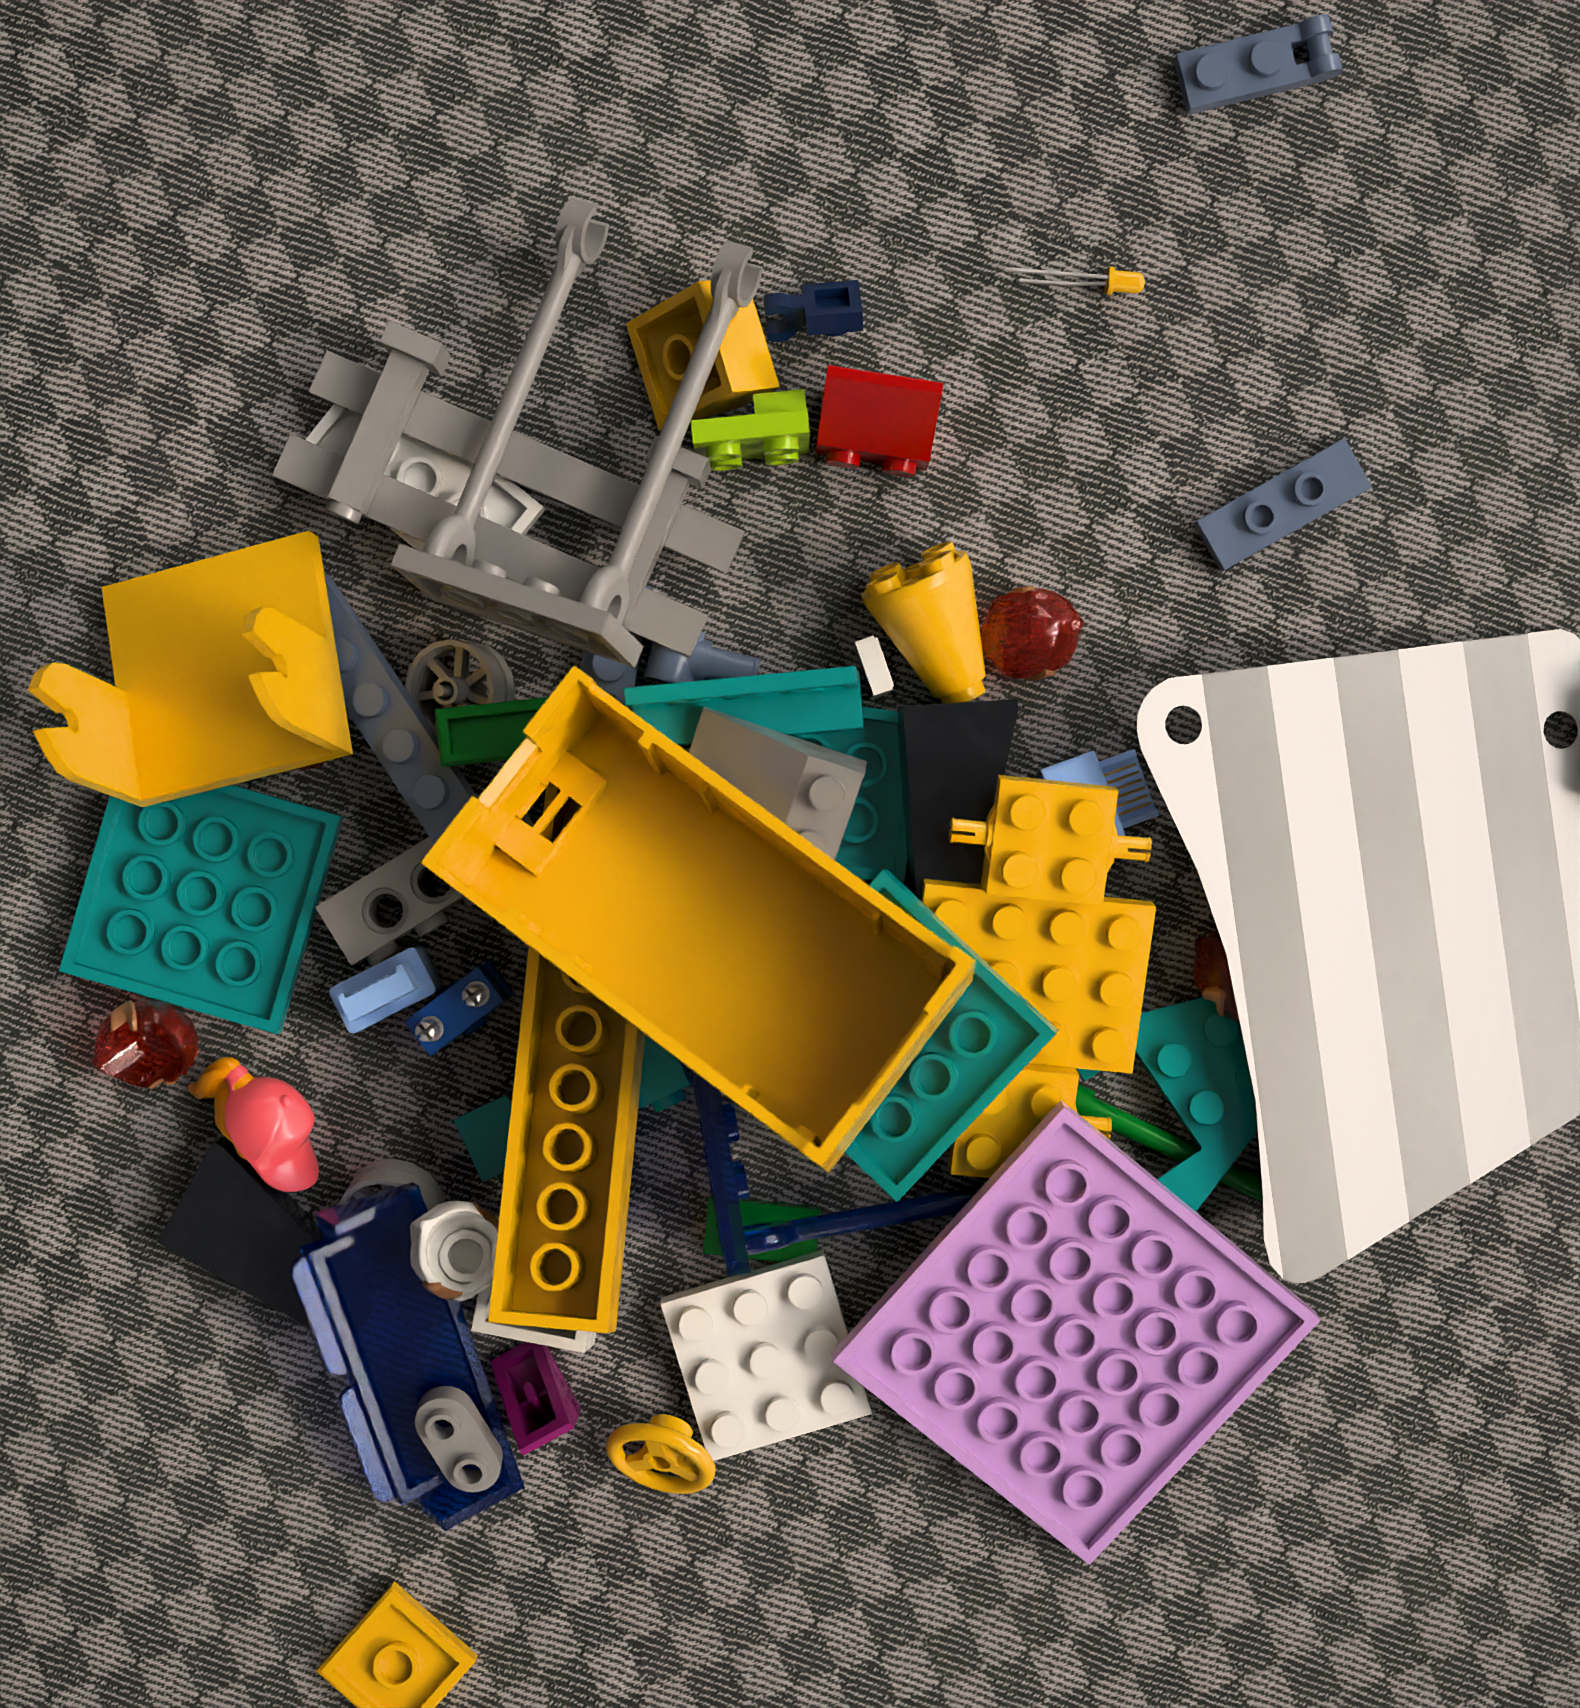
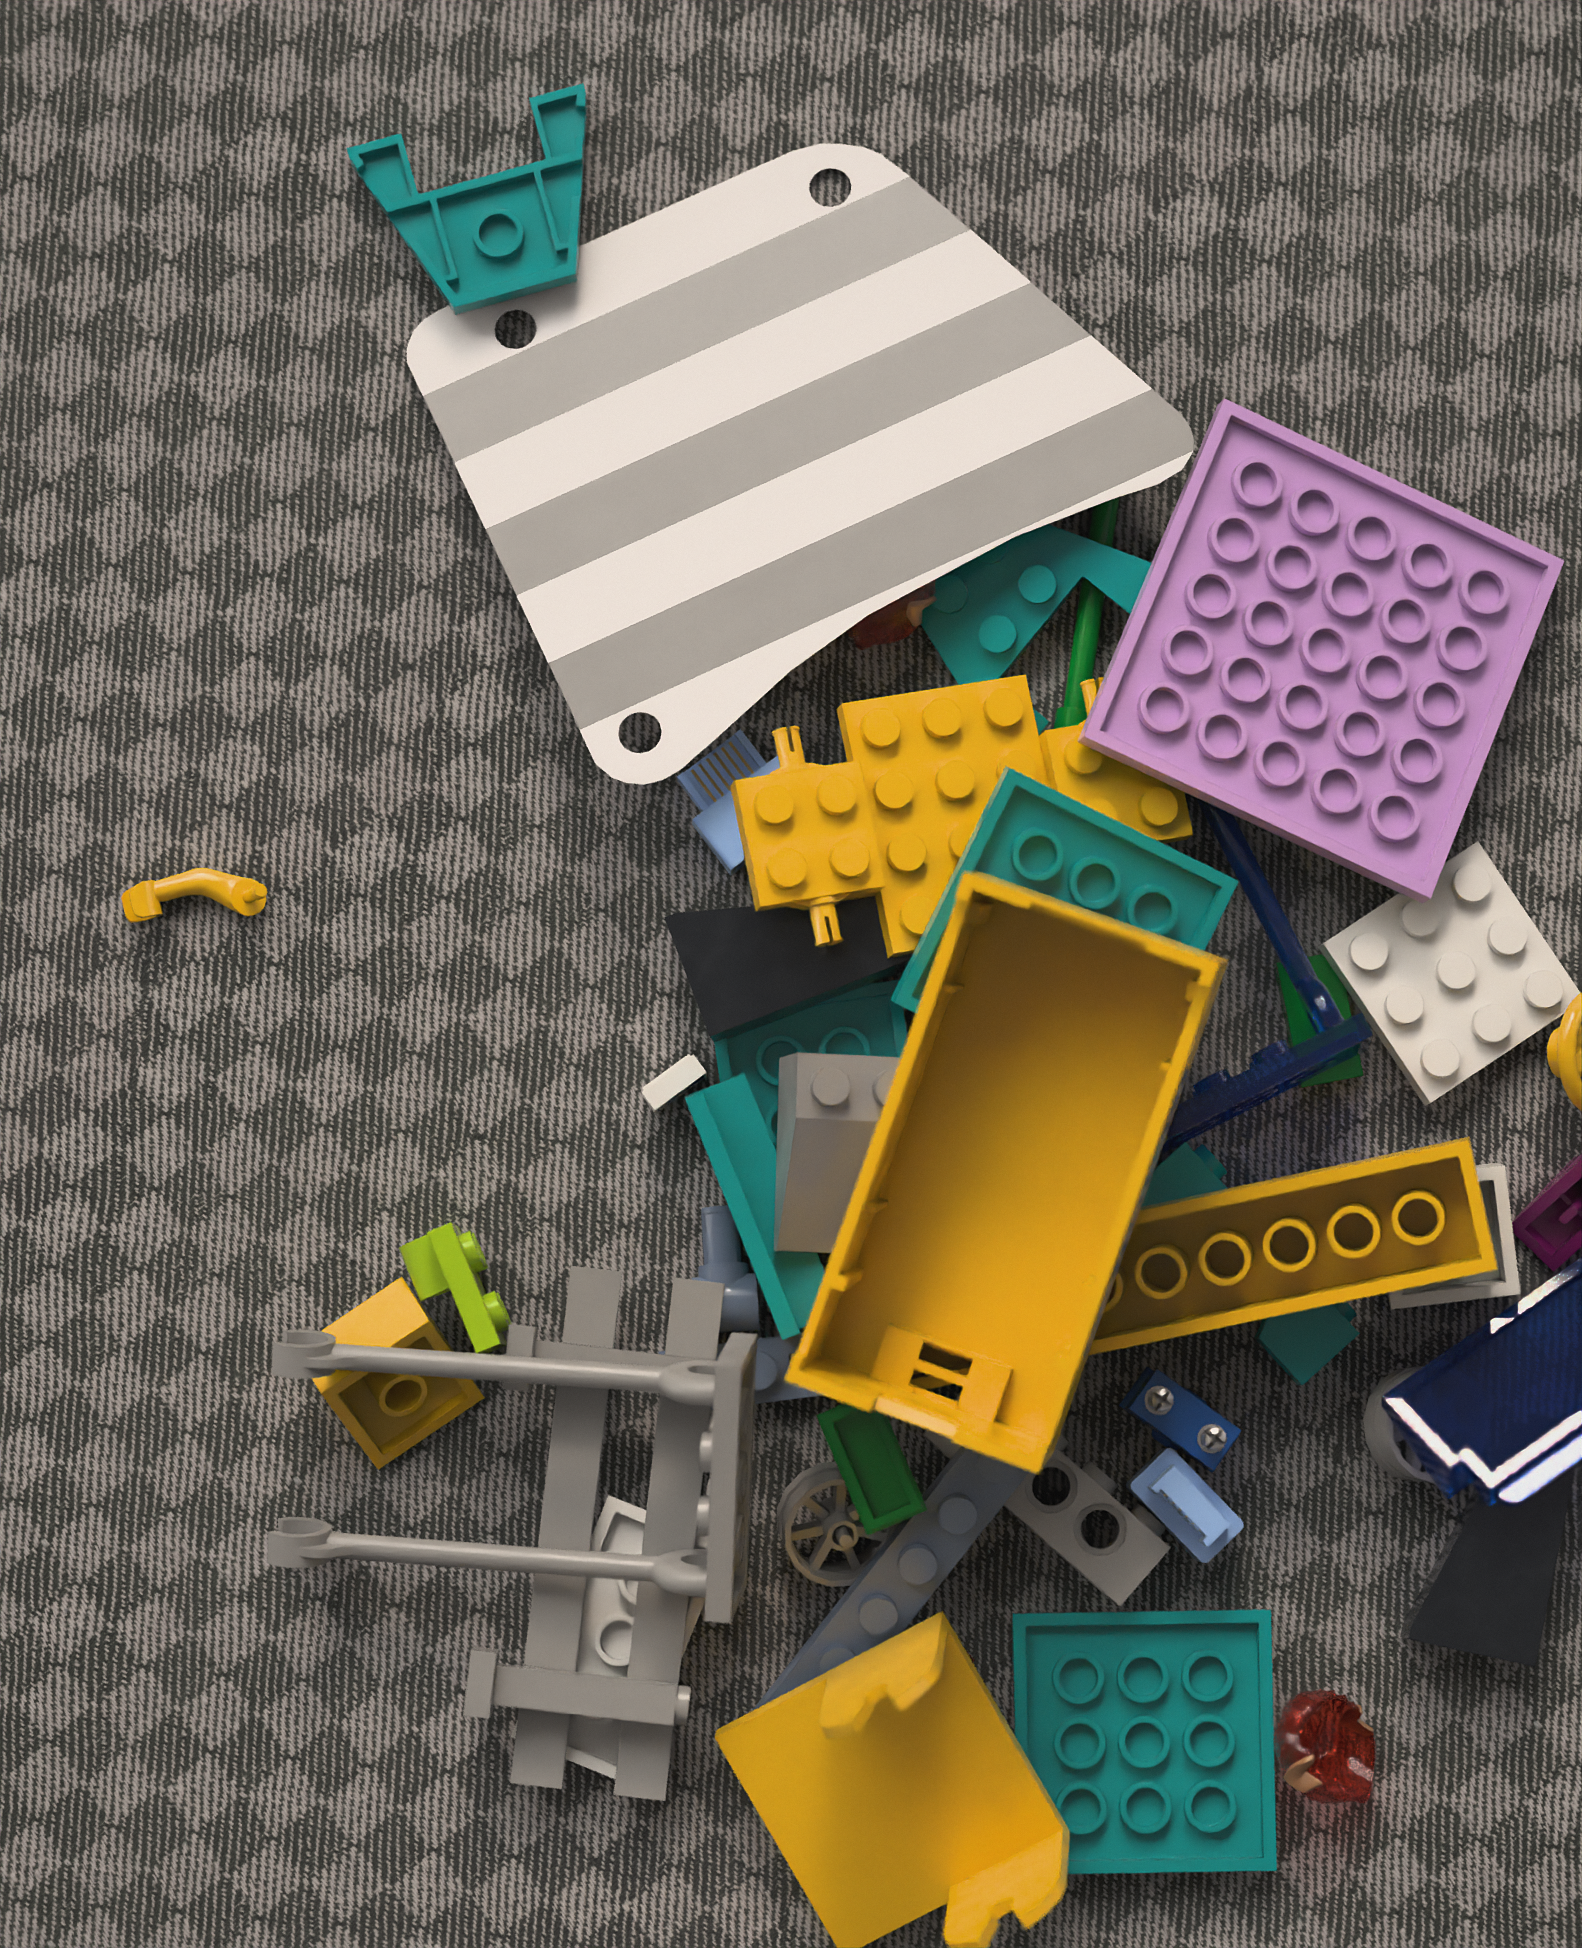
camera: 110 degrees left, 5 degrees down
coral hair [188,1057,319,1192] -> none
white hair [410,1201,499,1301] -> none
dark blue plate [764,280,864,342] -> none
red slope [816,365,944,477] -> none
yellow cone [861,541,986,704] -> none
clear red hair [980,585,1084,681] -> none
piece [1005,266,1145,295] -> none
sand blue plate [1194,438,1372,572] -> none
none -> yellow piece [121,868,267,923]

